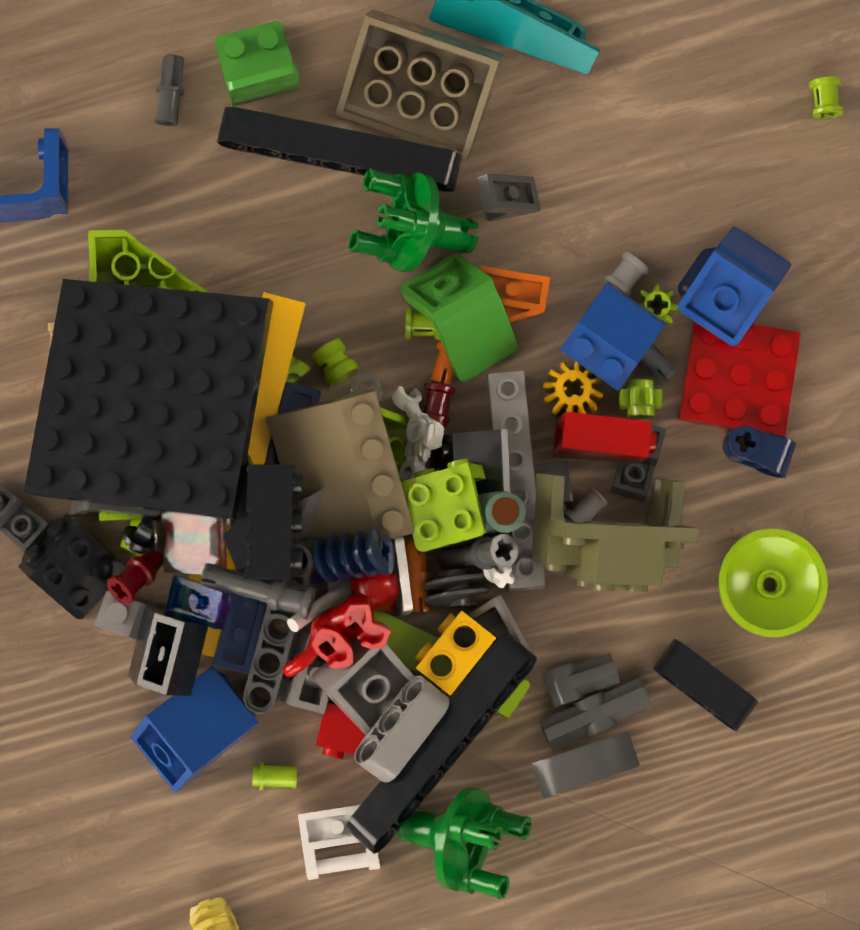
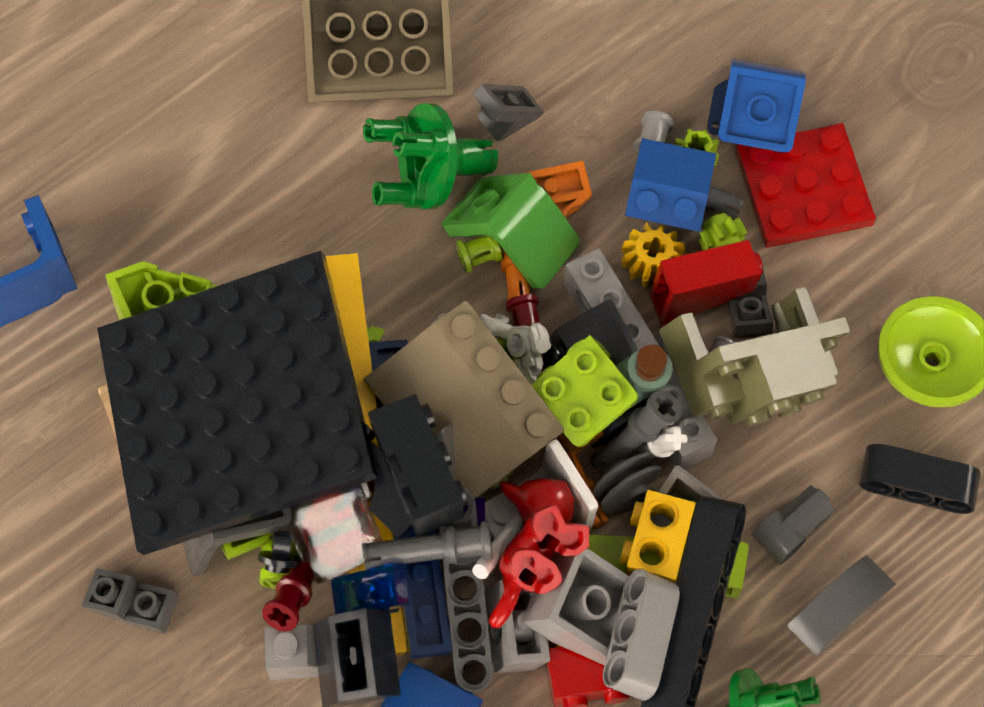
camera: 20 degrees left, 15 degrees down
black bracket [18,513,126,619] -> none
dark grey axle [155,54,184,126] -> none
bright green piece [215,21,300,107] -> none
black beam [217,107,462,192] -> none
lime wheel [311,338,359,388] -> none
dark blue piece [313,529,395,583] -> none
dark grey piece [539,678,652,751] -> none
dark blue piece [723,426,796,478] -> none

